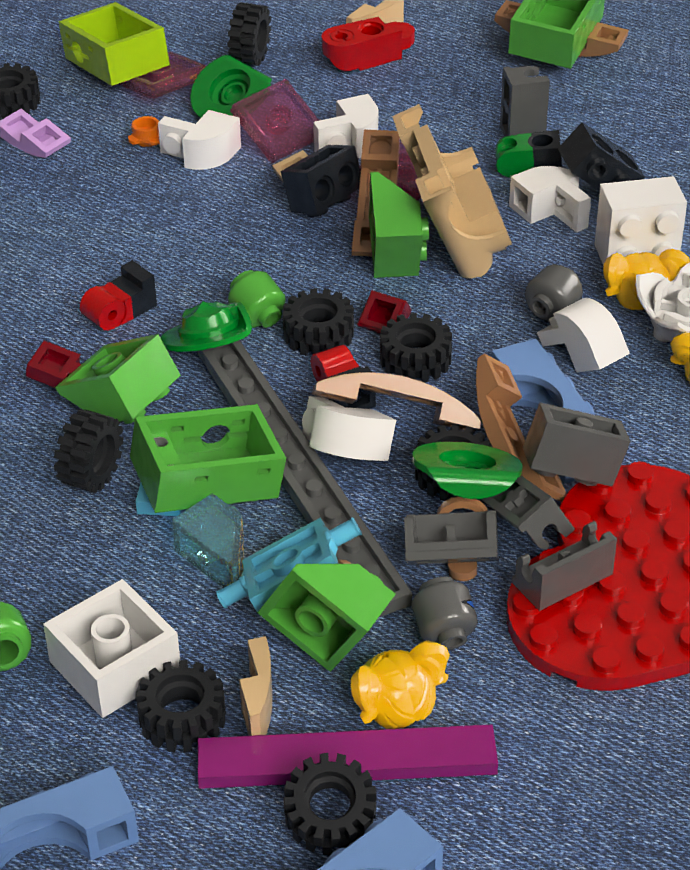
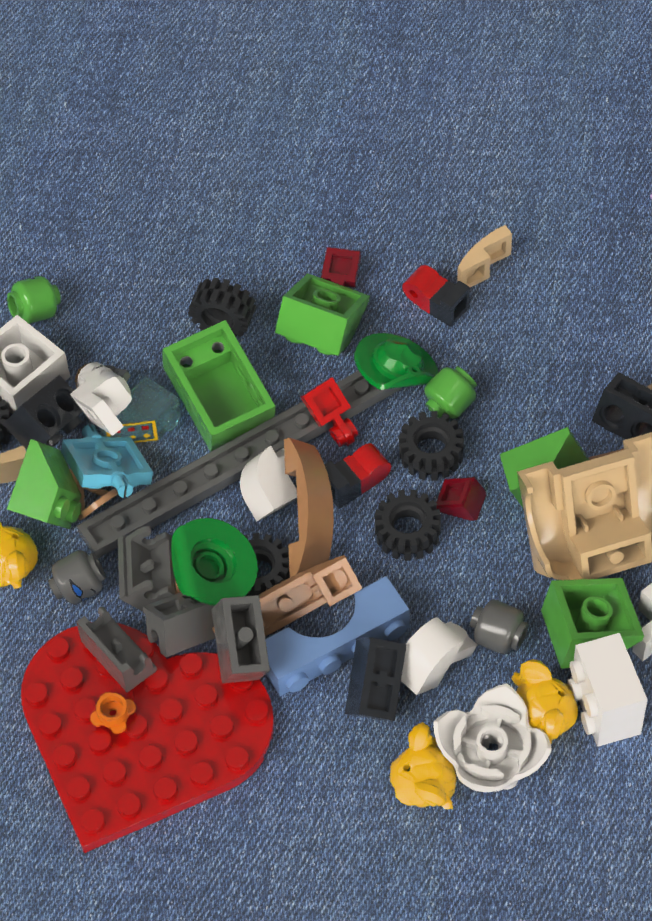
camera: 85 degrees right, 15 degrees up
none -> black brick [3,375,83,450]
none -> white plate [70,362,132,436]
none -> orange plate [90,692,136,734]
none -> red plate [300,377,359,447]
none -> black hinge [345,637,407,721]
none -> tan slope [457,225,512,287]
none -> bright green slope [541,578,644,668]

